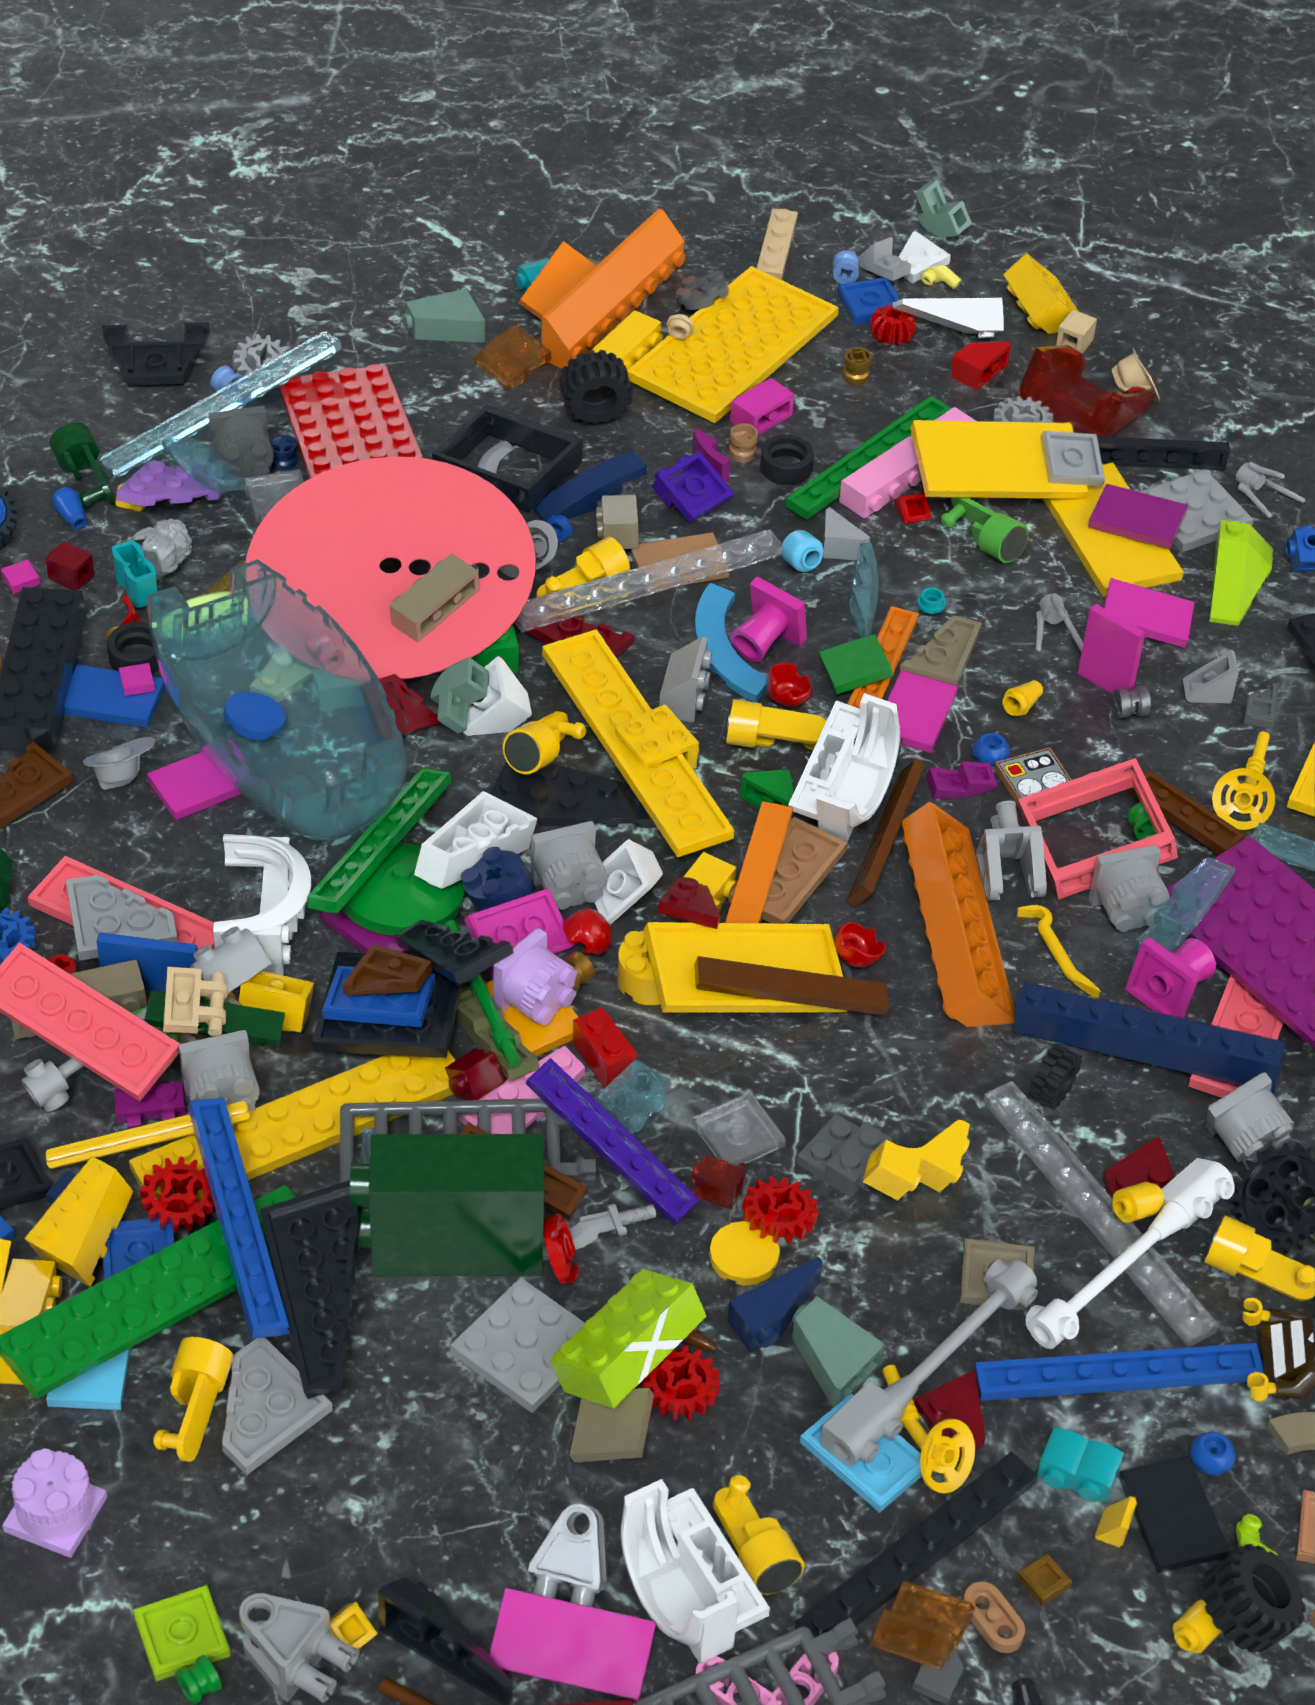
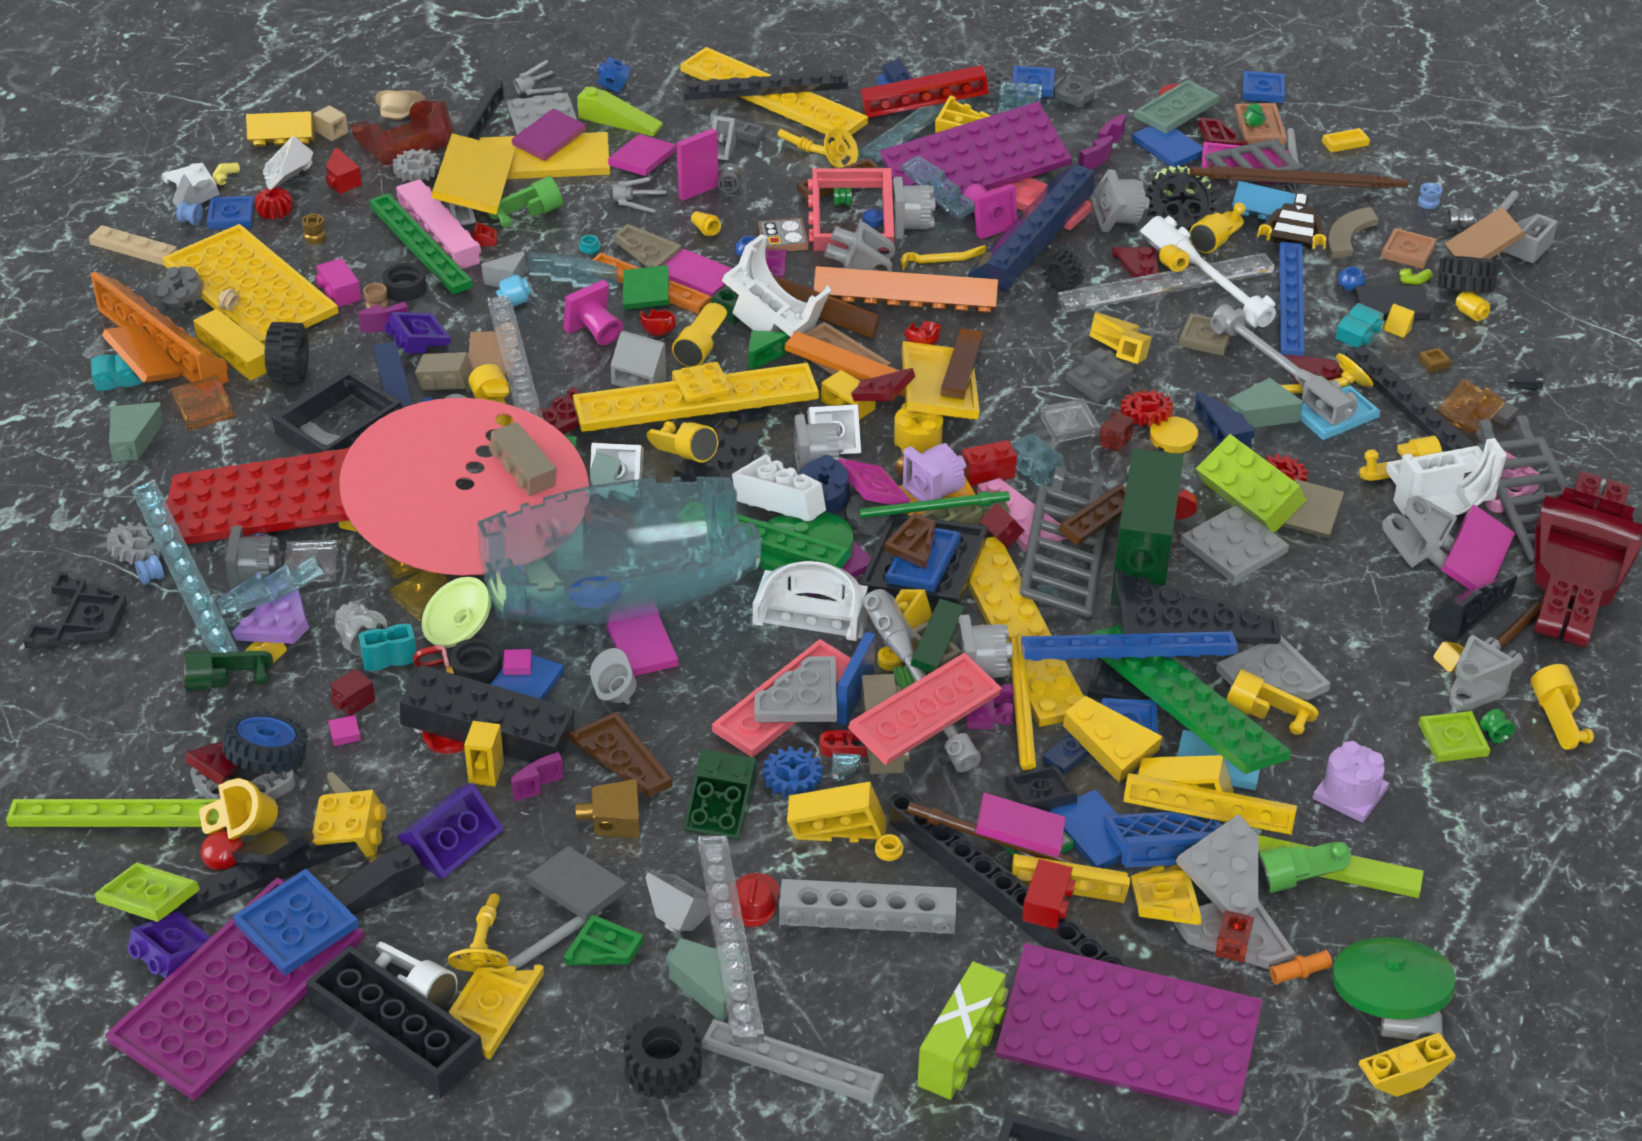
camera: 75 degrees left, 5 degrees down
blue cone [52,487,88,530] -> none
red gear [140,1156,214,1233] -> none
tan plate [163,967,228,1036] -> none
black wing [394,920,514,985] -> none
dark purple tile [525,1058,700,1226] -> none
red hair [563,908,612,956] -> none
dark azure tile [695,583,768,703] -> none
sand green brick [915,180,972,238] -> none
medium nougat plate [963,1582,1025,1653] -> none
light grey tile [1040,431,1105,486] -> none

